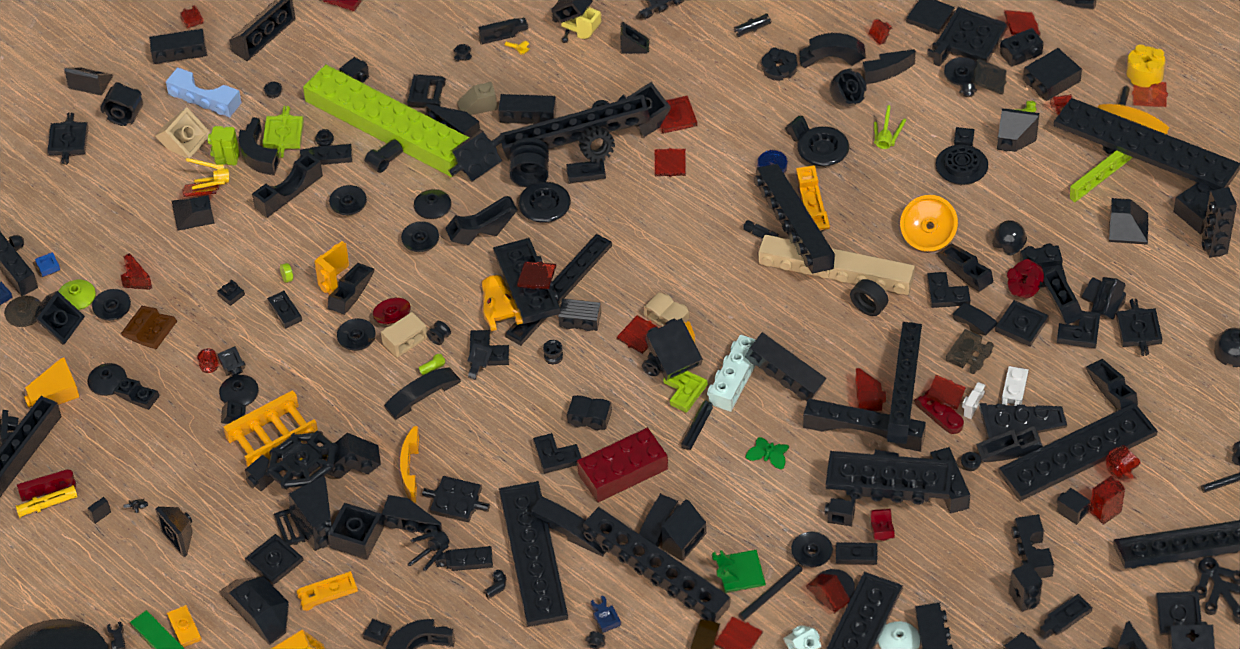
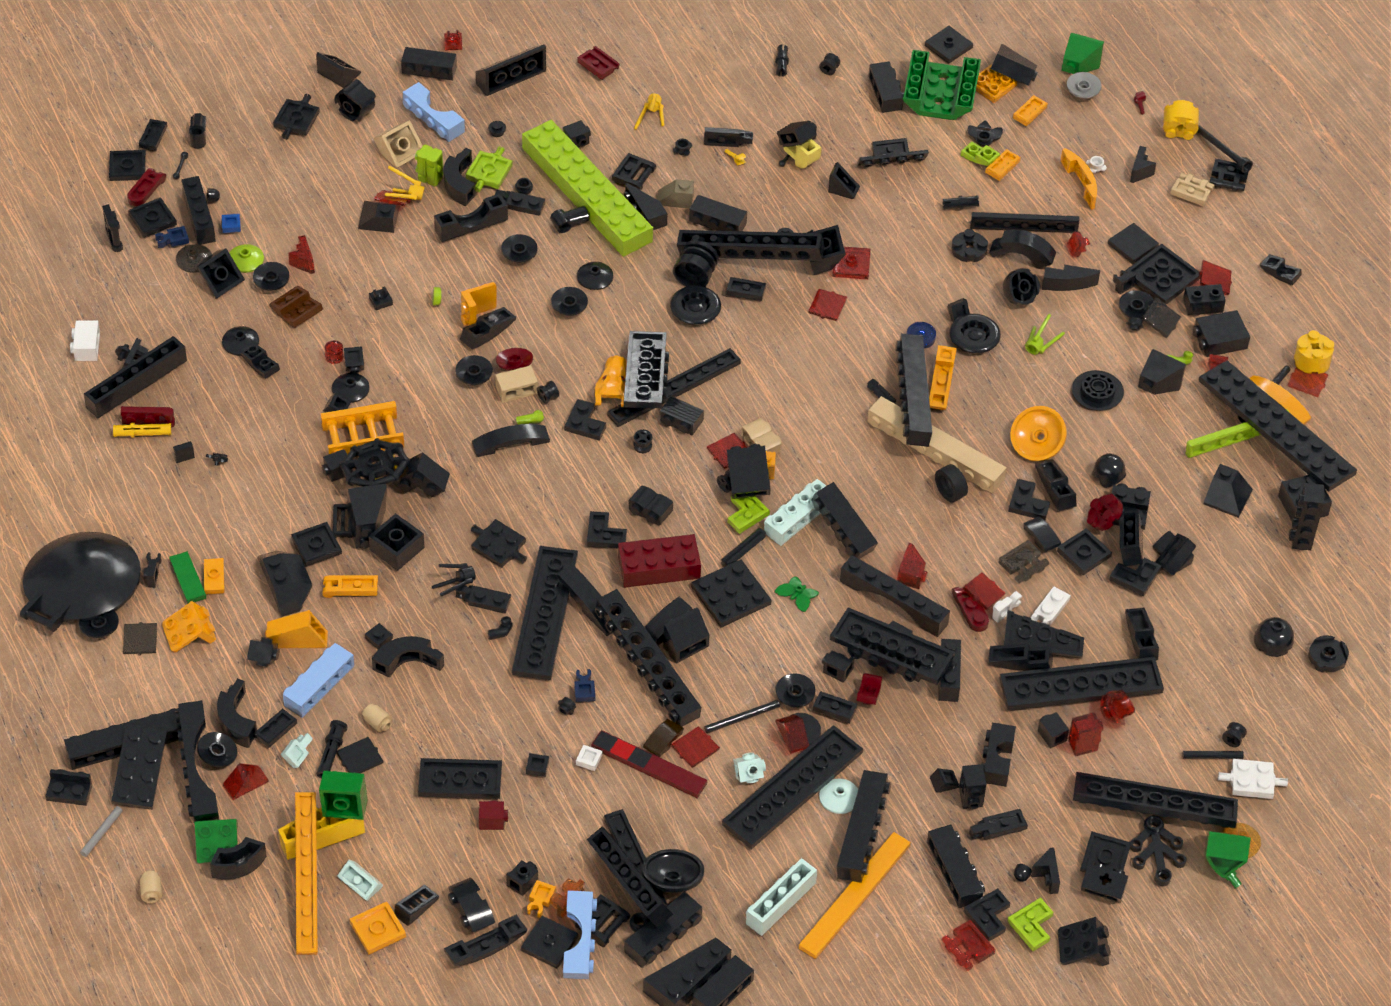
camera: 15 degrees right, 0 degrees up
light orange slope [24,357,79,407] -> none
black slope [155,506,193,557] -> none
black plate [267,290,302,329] -> none
black slope [382,495,442,534] -> none
light orange slope [400,426,420,503] -> none
black arch [445,196,517,246] -> none
black plate [448,130,505,182] -> none
black plate [467,343,493,380] -> none
clear red piece [517,261,556,289] -> none
black tyre [578,126,615,162] -> none
green plate [712,549,766,593] -> none
black brick [887,322,922,444] -> none
black plate [954,127,975,146] -> none
black plate [961,452,981,471] -> none
black plate [1116,298,1163,356] -> none
none -> yellow plant [634,93,665,130]
none -> black plate [691,559,772,628]
none -> black slope [930,768,959,793]
none -> black tile [970,212,1080,233]

